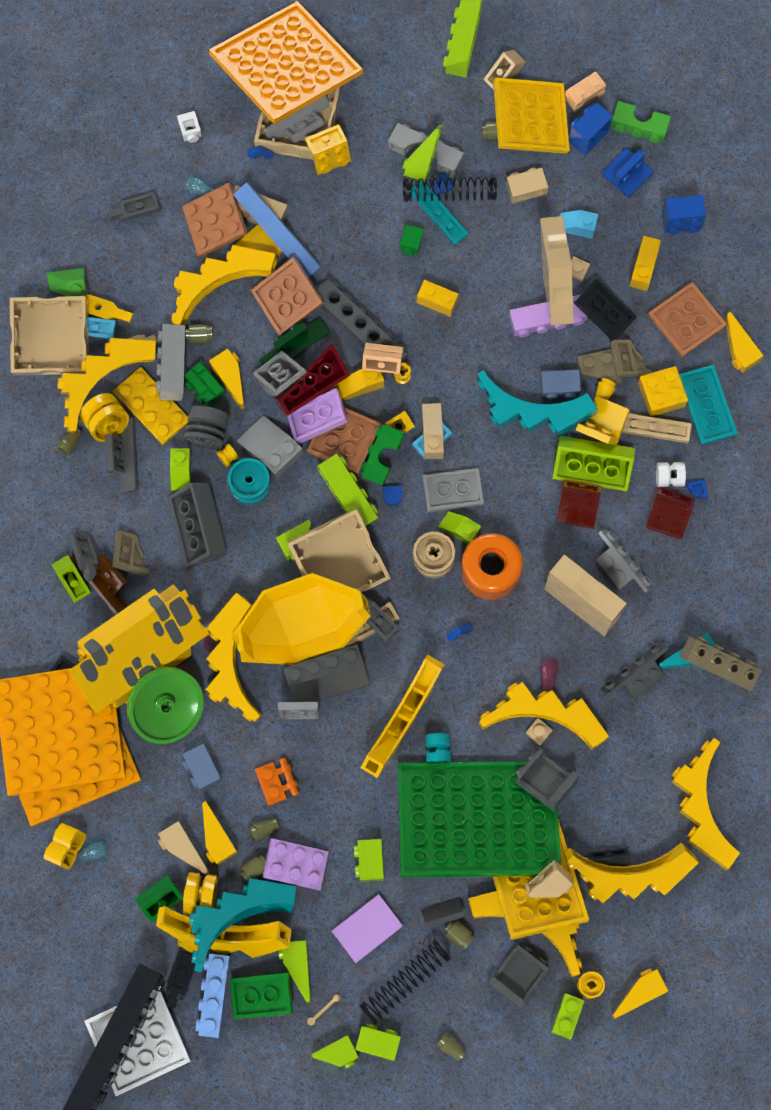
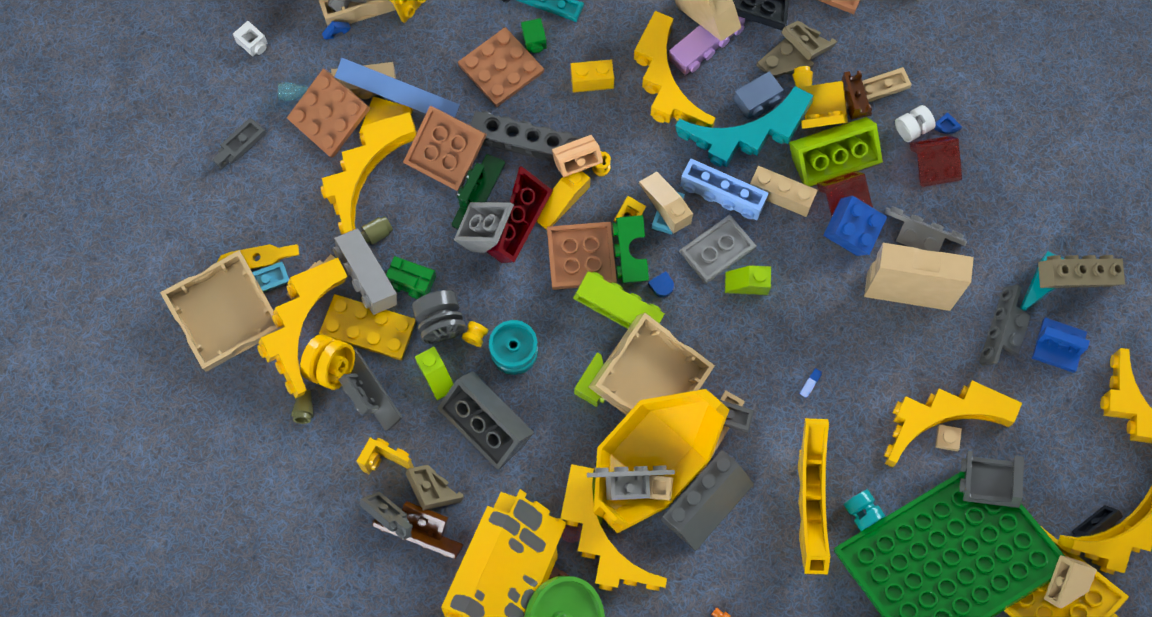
camera: 30 degrees left, 5 degrees down
bright green slope [47,268,87,296] -> none
lime slope [51,555,91,603] -> none
yellow slope [209,349,245,410] -> none
light grey slope [236,415,303,480] -> none
light grey tile [278,702,320,720] -> none
lavender plate [288,388,348,445] -> none
tan wheel [413,531,455,579] -> none
orange piece [461,533,523,600] -> none
clear pink cone [539,662,559,690] -> none
yellow brick [638,366,688,417] -> none
teal plate [679,364,738,446] -> none
none -> yellow bracket [356,438,414,475]
none -> nougat plate [458,27,544,108]
none -> light grey bracket [587,465,675,500]
none -> yellow arch [634,11,715,128]
none -> tan plate [648,475,673,501]
none -> light blue brick [680,159,769,220]
none -> tan brick [750,166,818,217]
none -> blue brick [823,196,887,256]
none -> reddish brown hinge [841,71,872,120]
none -> blue bracket [1032,317,1090,373]

